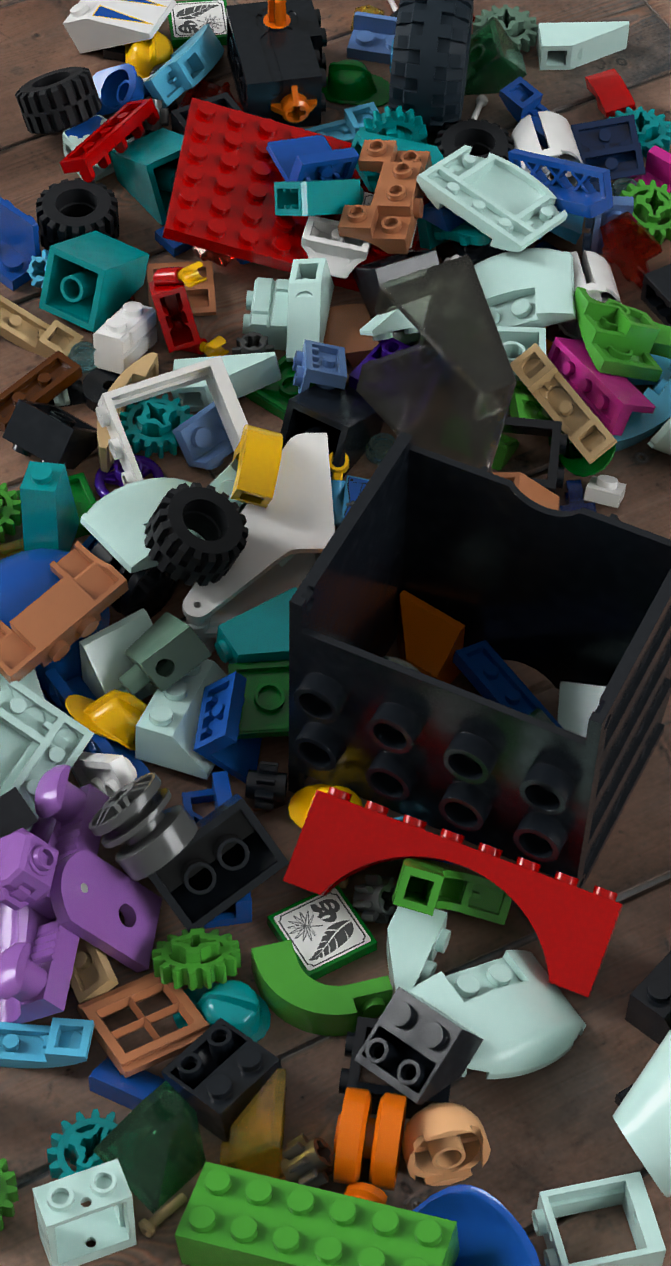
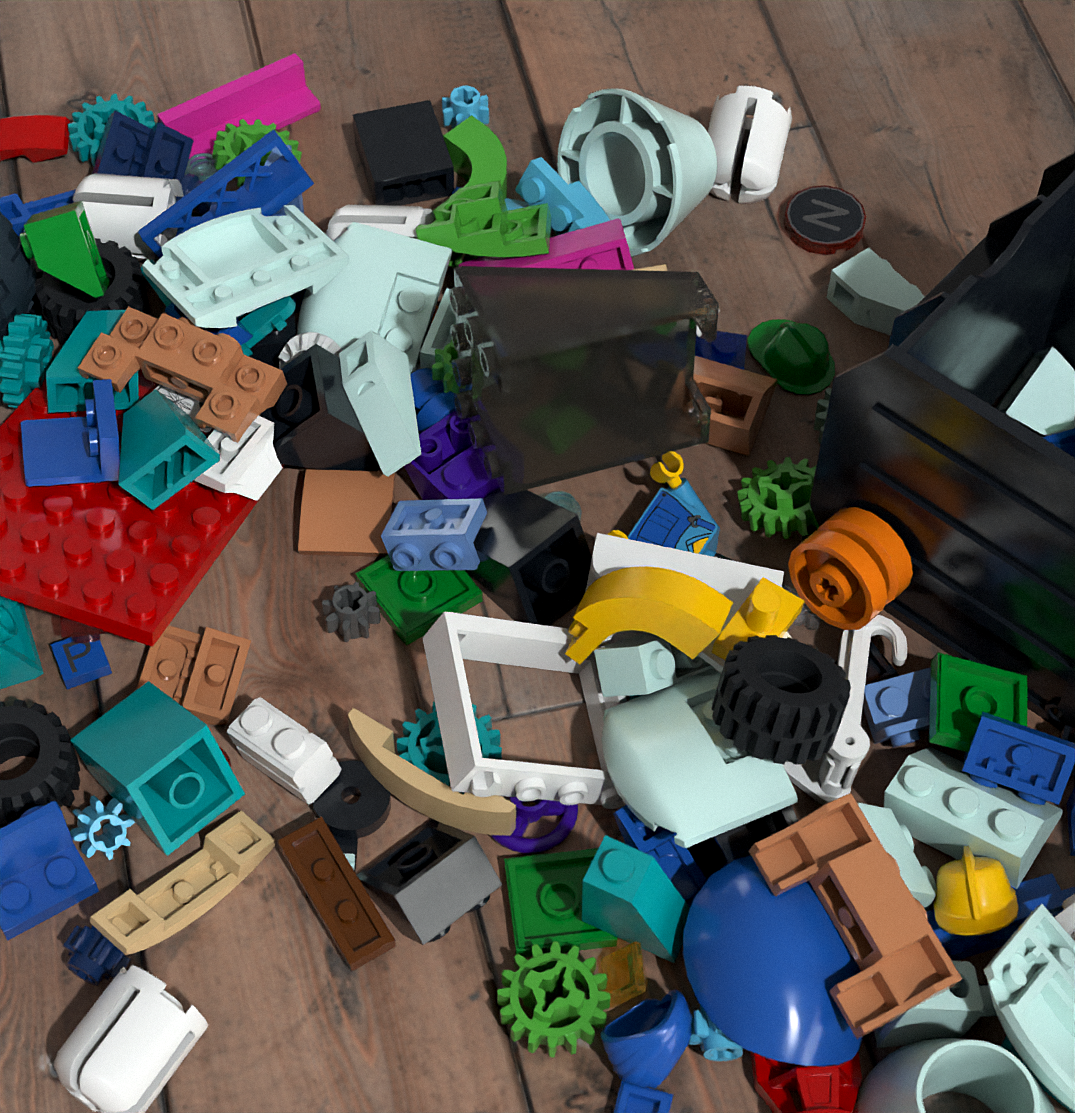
camera: 75 degrees left, 5 degrees up
clear light blue plate [68,342,97,373] -> none
sand green torso [118,612,212,695] -> none
red torso [148,261,229,357] -> none
light aqua slope [171,352,281,412] -> none
medium blue bracket [172,401,234,470] -> none
teal slope [214,586,297,664] -> none
light aqua brick [243,277,289,350] -> none
light aqua slope [286,258,334,362] -> none
clear red bracket [600,212,663,290] -> none
none -> green slope [20,201,110,298]
none -> yellow tile [711,577,804,660]

